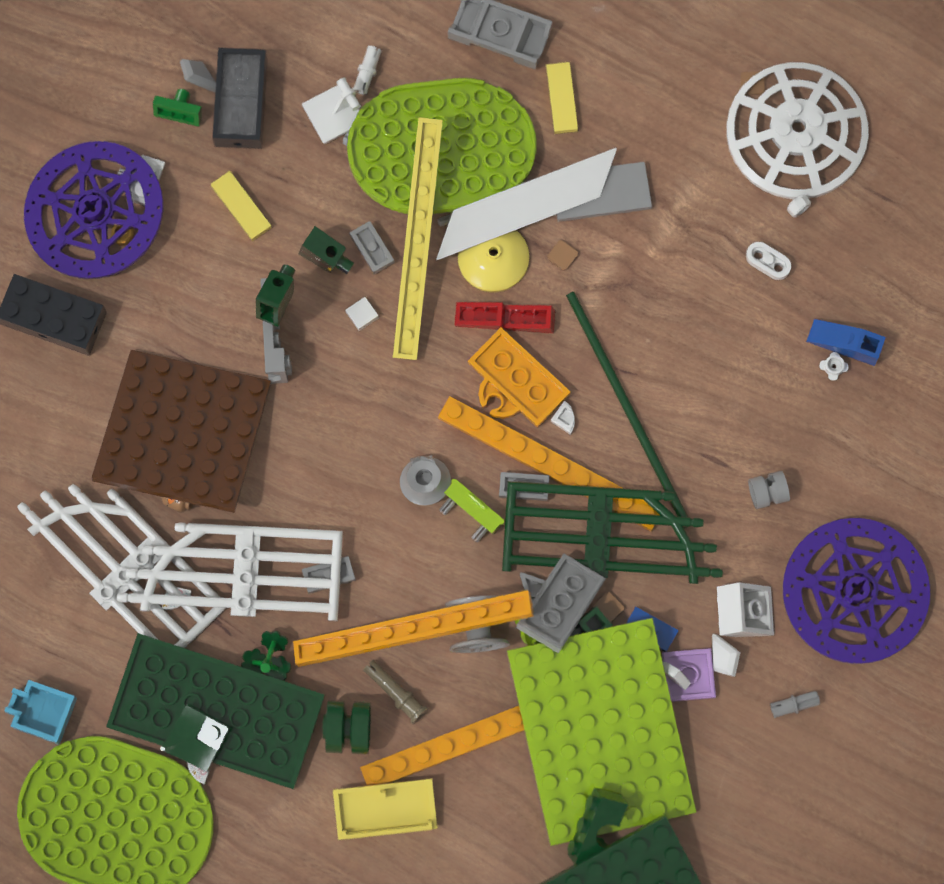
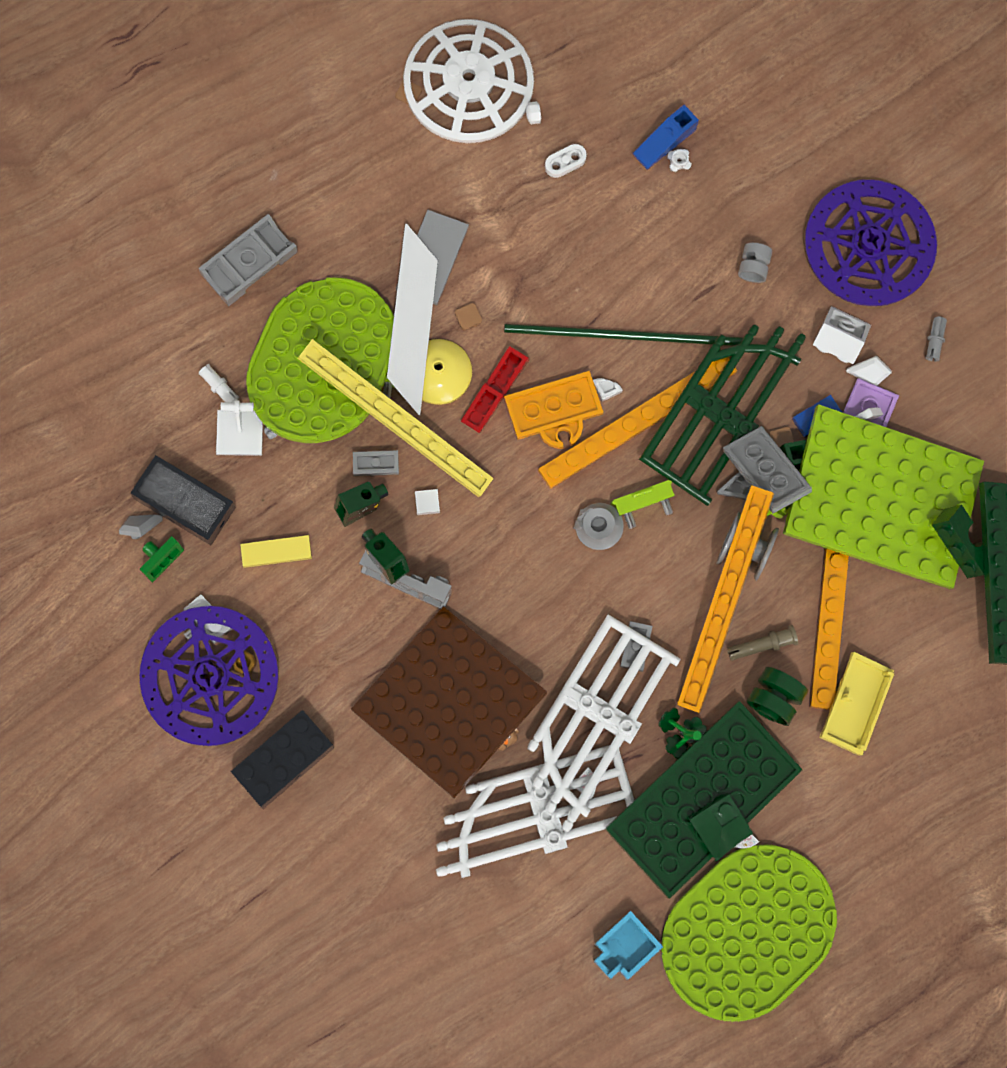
camera: 70 degrees left, 0 degrees up
light grey plate [499,472,549,501] -> none
light yellow tile [546,62,578,134] -> none

